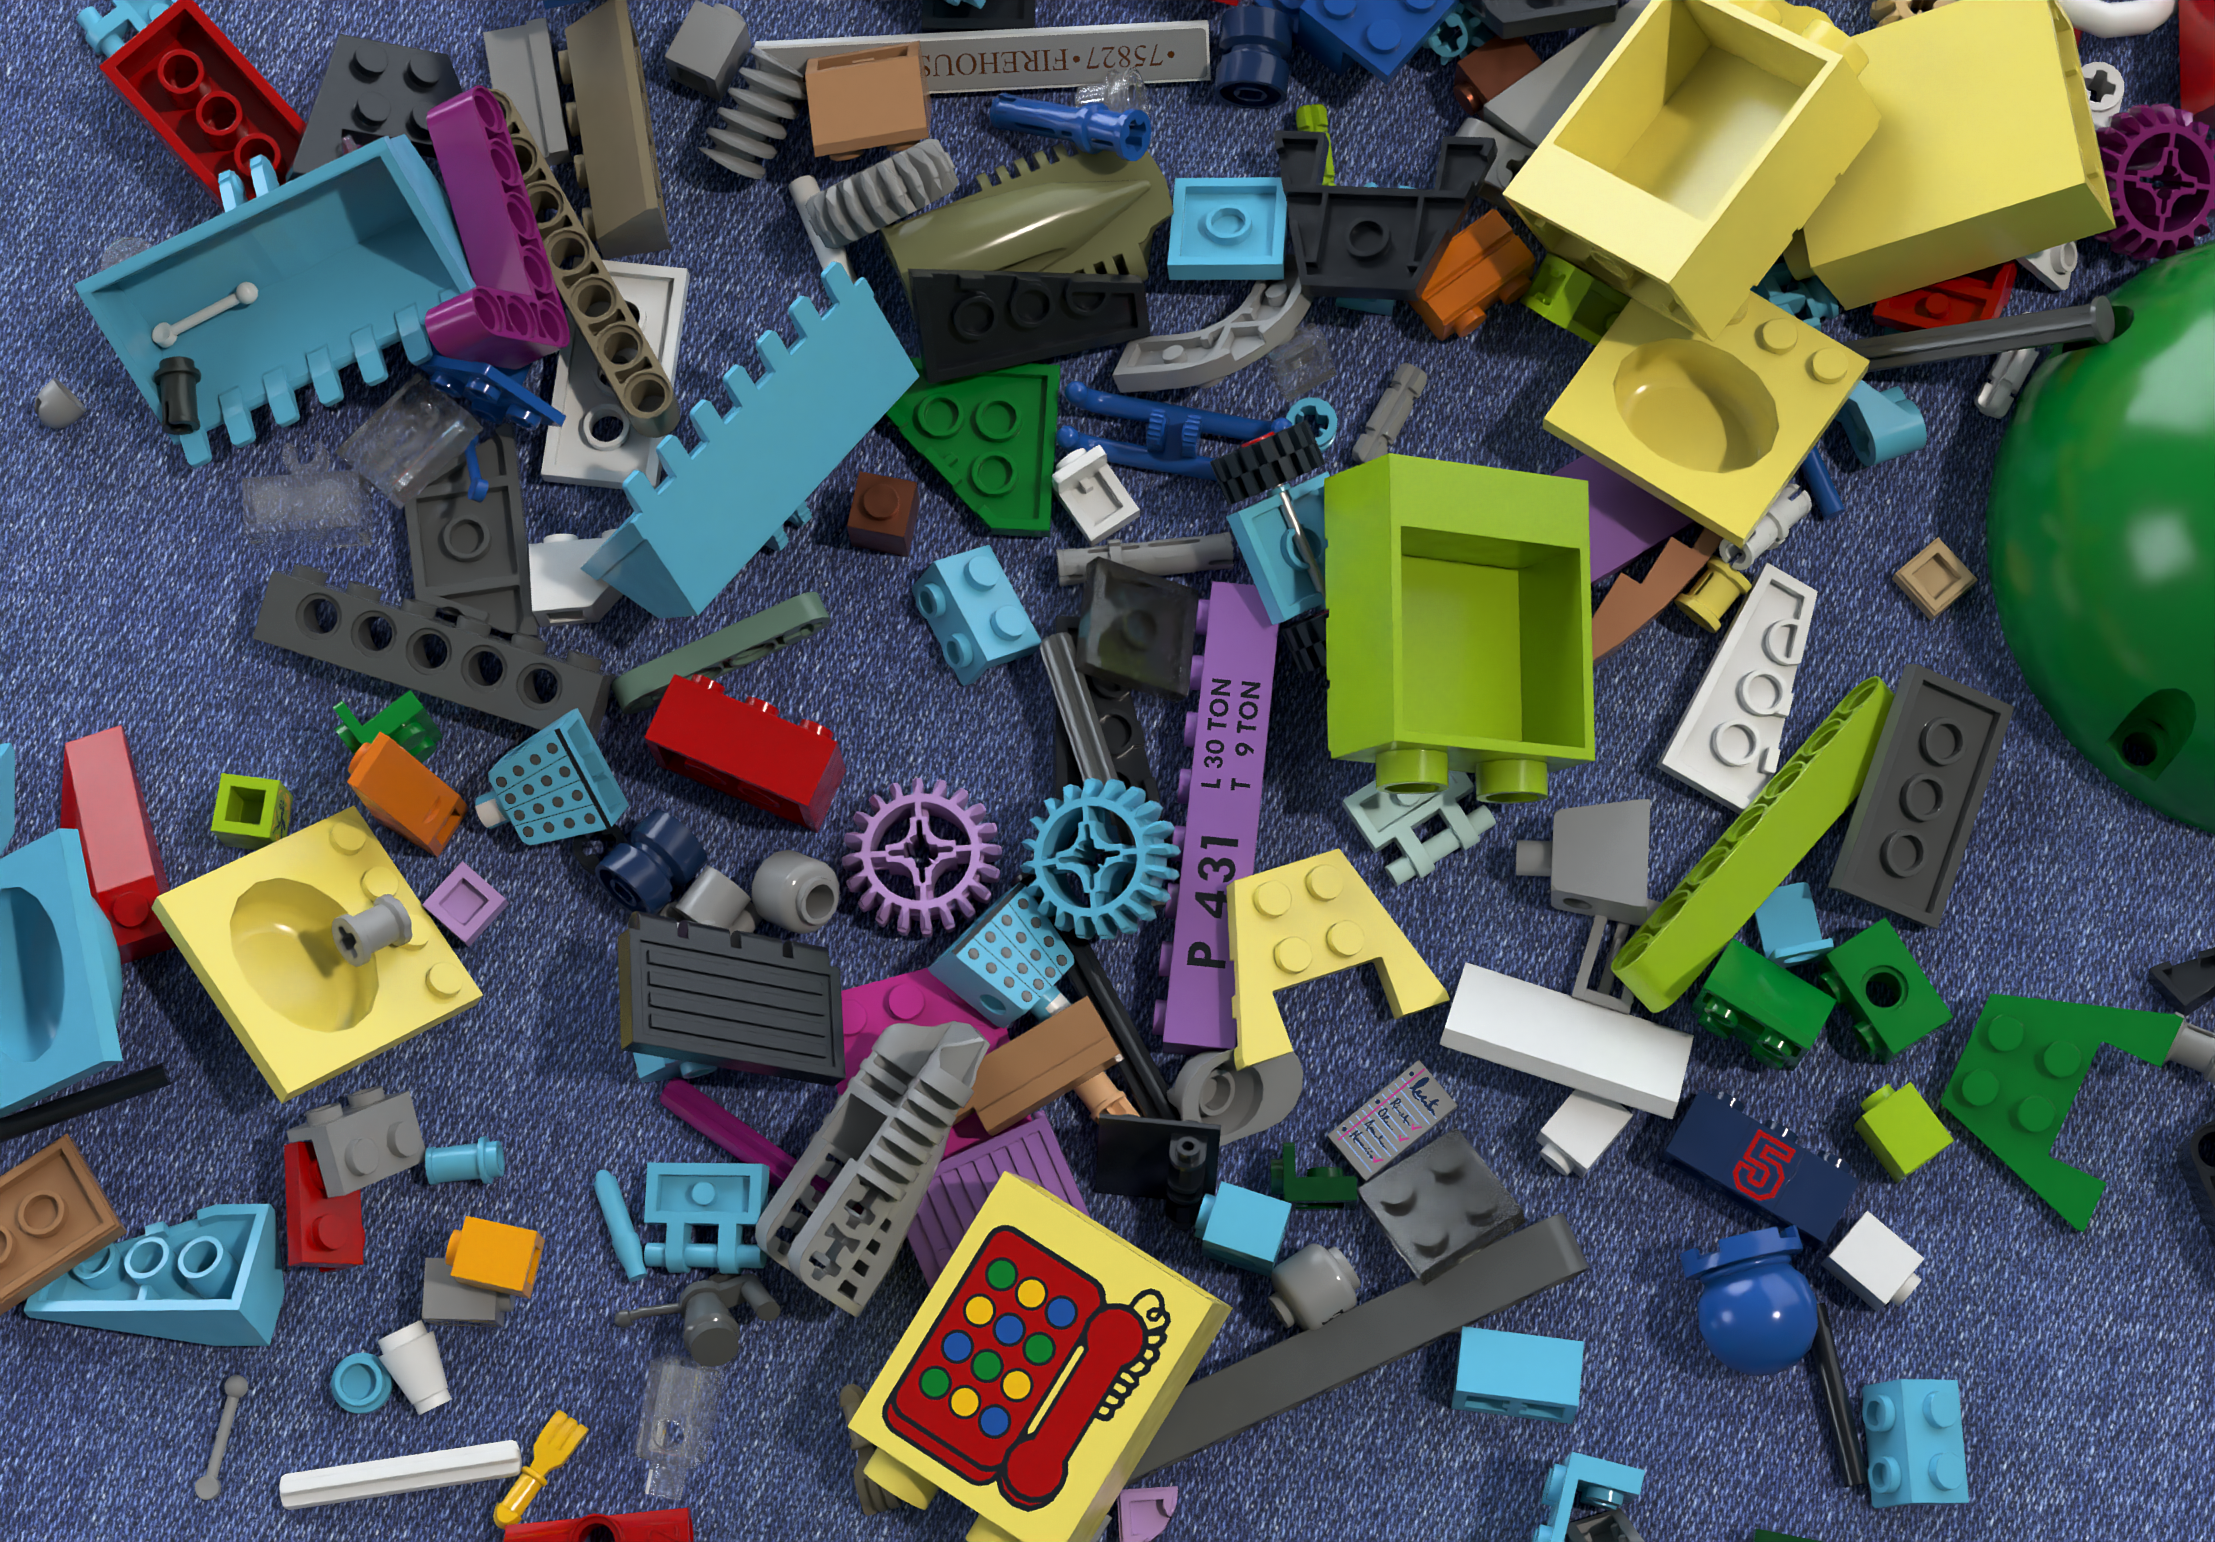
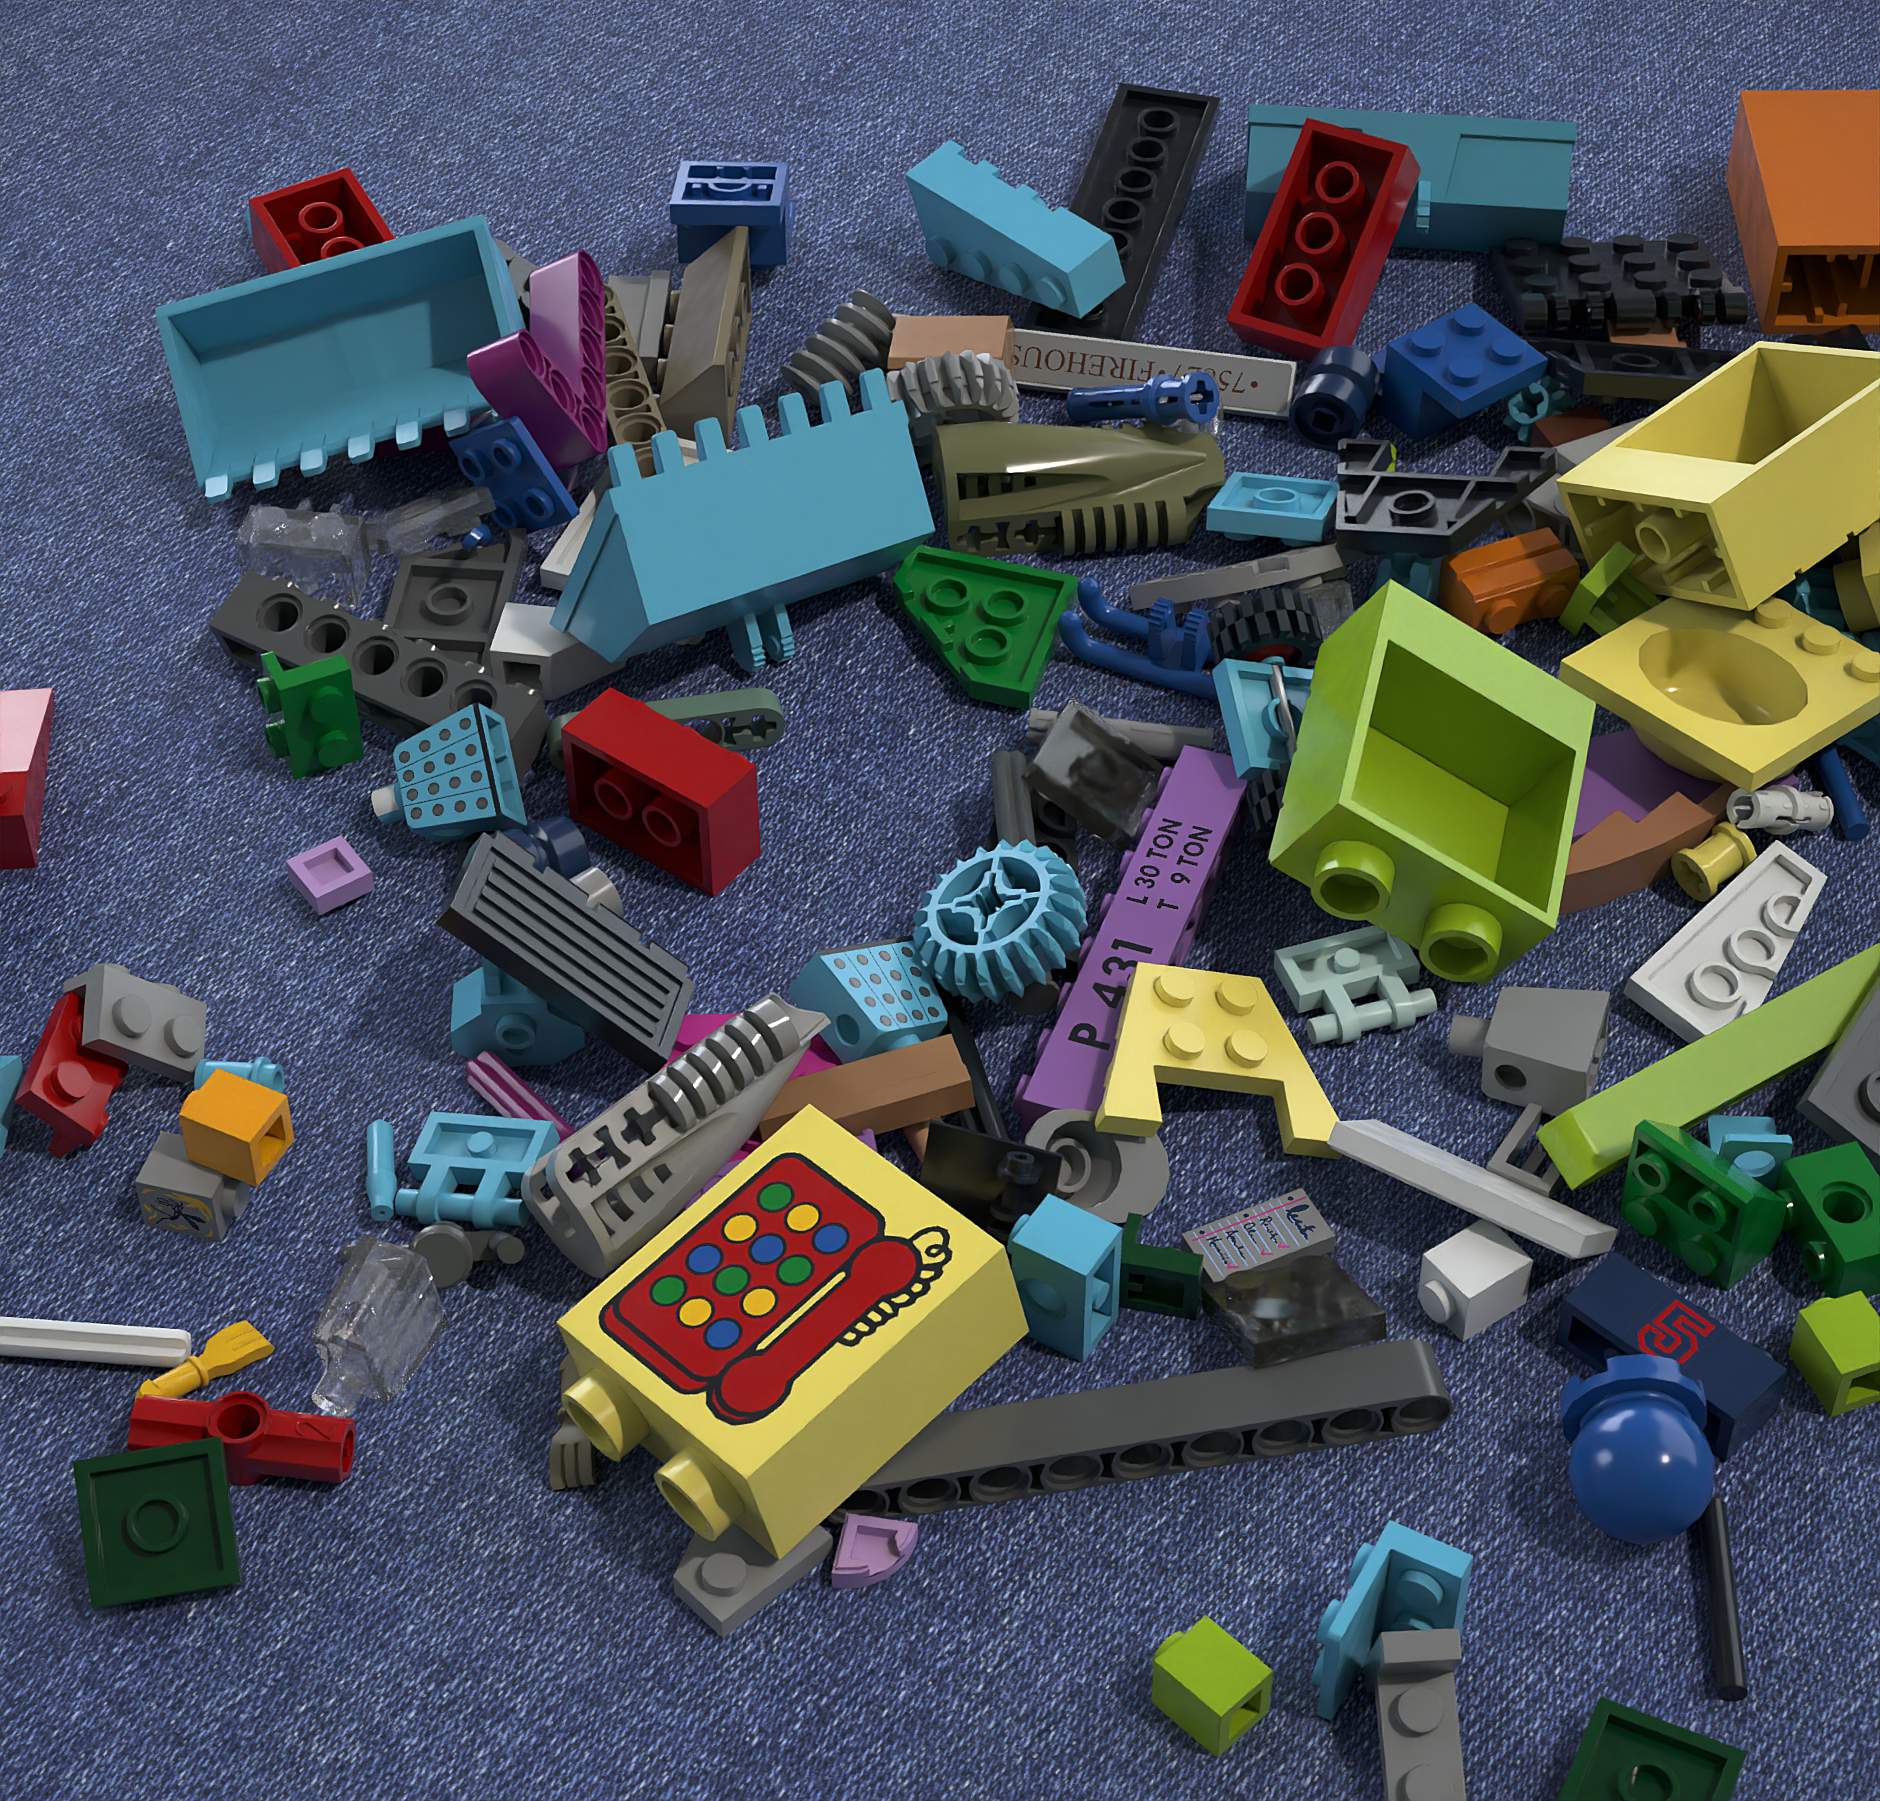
camera: 10 degrees right, 30 degrees down
light grey hinge [34,378,86,429] -> none
light yellow piece [151,805,483,1104] -> none
white hinge [152,281,258,348] -> none
pearl dark grey pin [154,356,201,435] -> none
lime brick [211,773,294,850] -> none
medium azure plate [331,1353,393,1414] -> none
light grey bush [332,894,413,967] -> none
orange slope [347,732,469,858] -> none
white cone [377,1320,452,1415] -> none
light grey brick [664,0,751,102] -> none
light grey head [751,850,839,934] -> none
lavender gear [842,778,1003,938] -> none
copper brick [847,471,920,557] -> none
black wing [908,268,1151,384] -> none
medium azure bracket [912,545,1042,686] -> none
white bracket [1052,445,1140,547] -> none
light grey head [1267,1243,1361,1331] -> none
medium azure hinge [1451,1326,1584,1424] -> none
white brick [1821,1211,1924,1312] -> none
medium azure bracket [1862,1379,1969,1508] -> none

